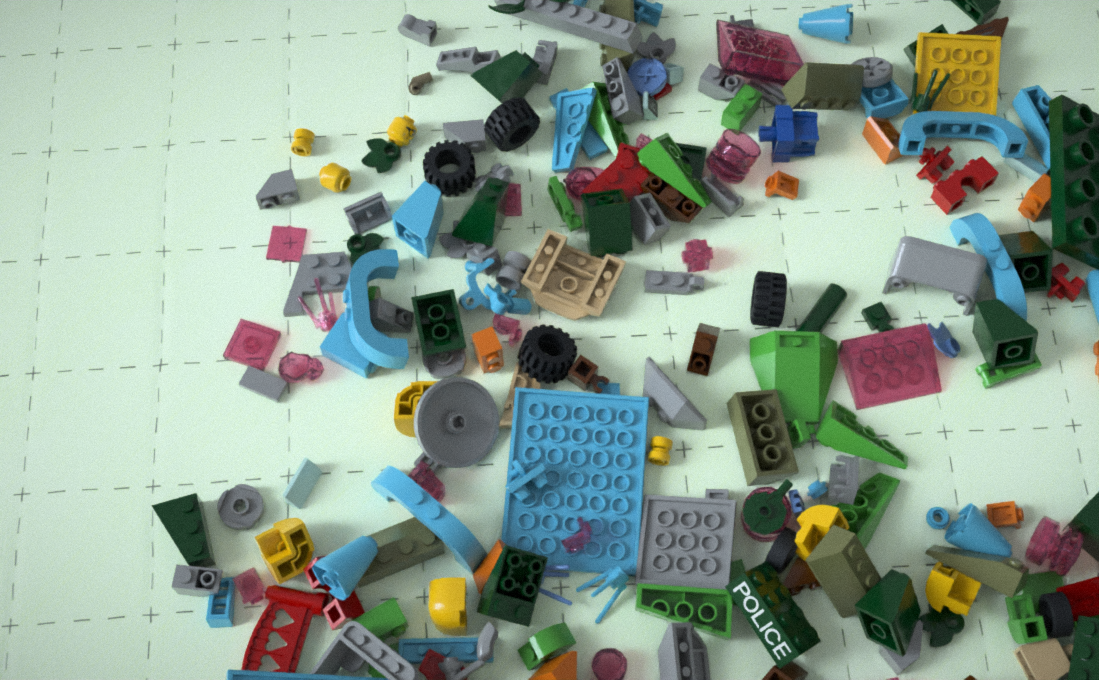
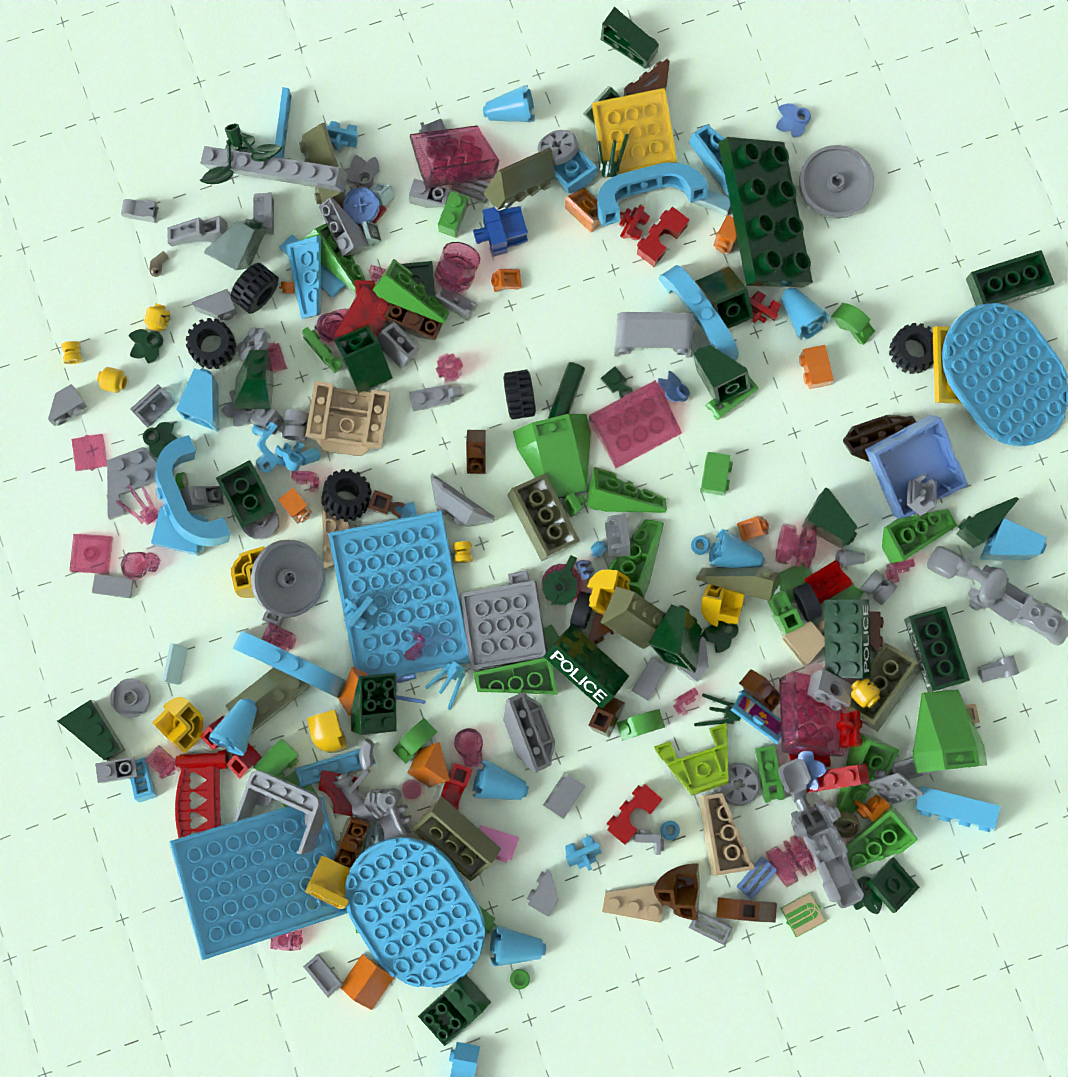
camera: 20 degrees left, 15 degrees up
none -> orange plate [279,281,295,294]
none -> light grey tile [631,657,668,701]
none -> bright green brick [700,452,733,496]

